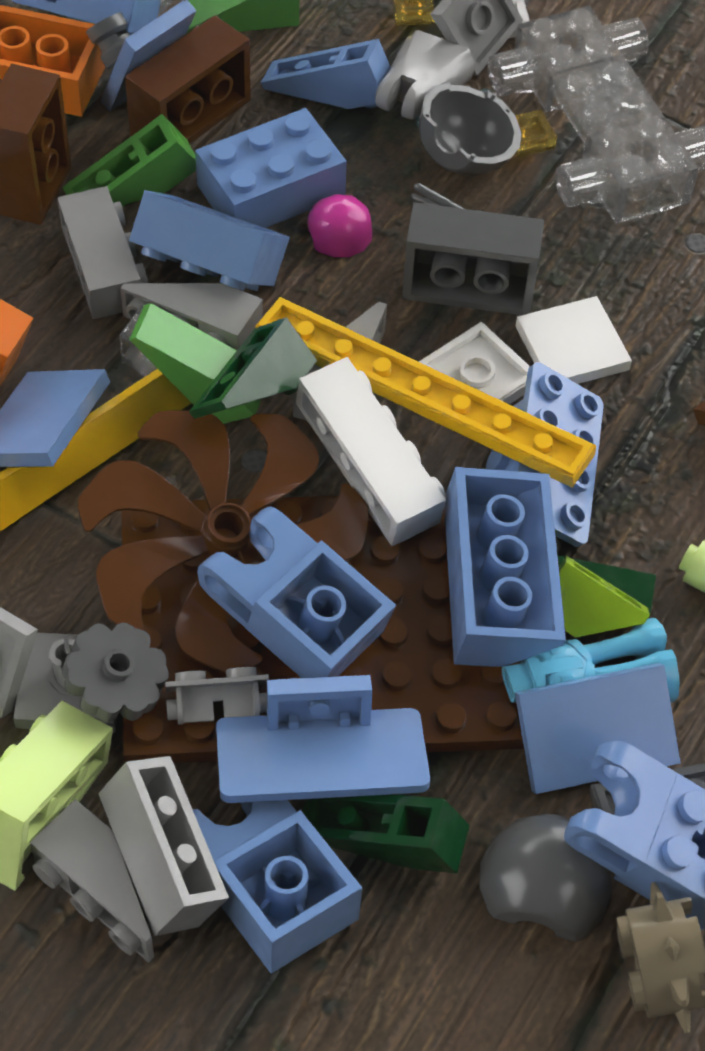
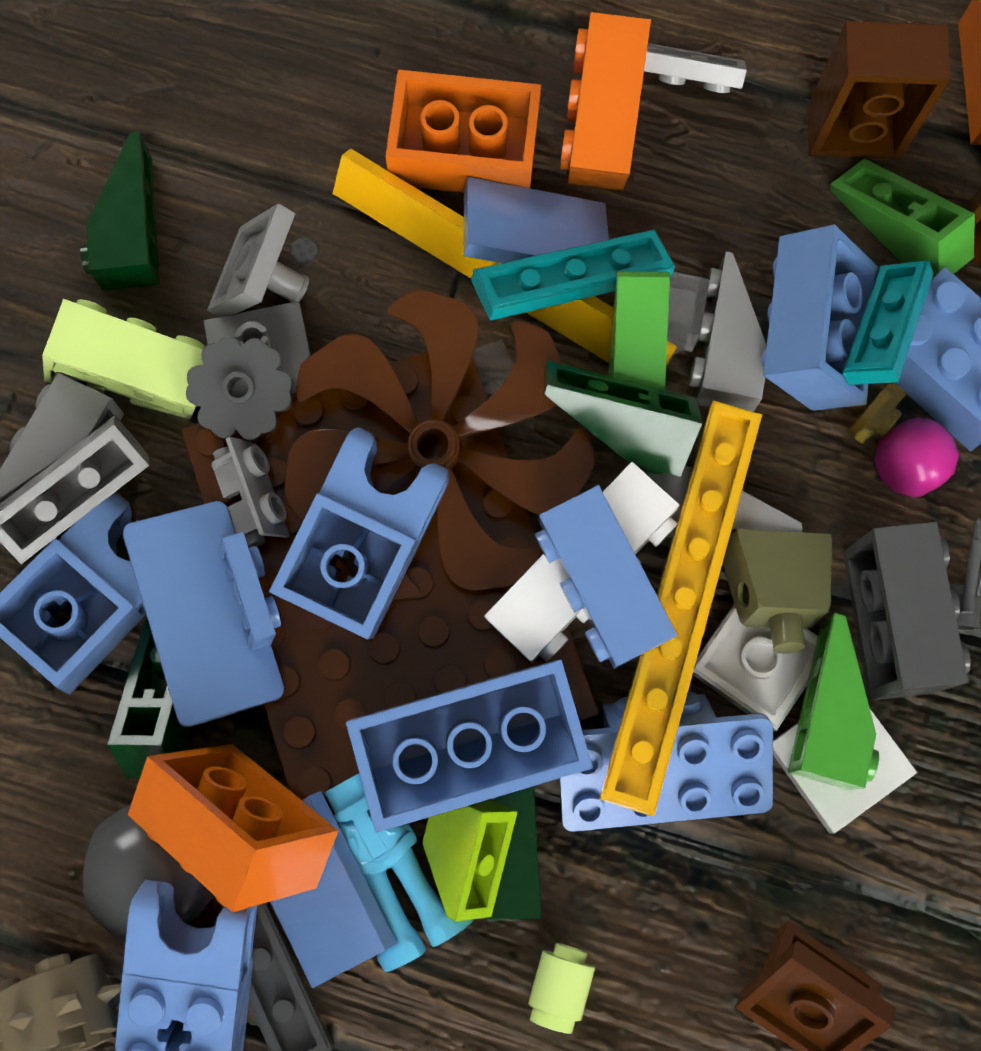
camera: 75 degrees right, 20 degrees up
light grey brick [57,186,148,319] -> none
none -> orange brick [127,744,339,912]
none -> teal tile [471,229,675,321]
none -> medium blue brick [534,485,678,668]
none -> olive torso [723,529,832,654]
none -> bright green slope [788,613,879,790]
none -> teal tile [842,261,934,385]
none -> clear yellow plate [847,383,907,444]

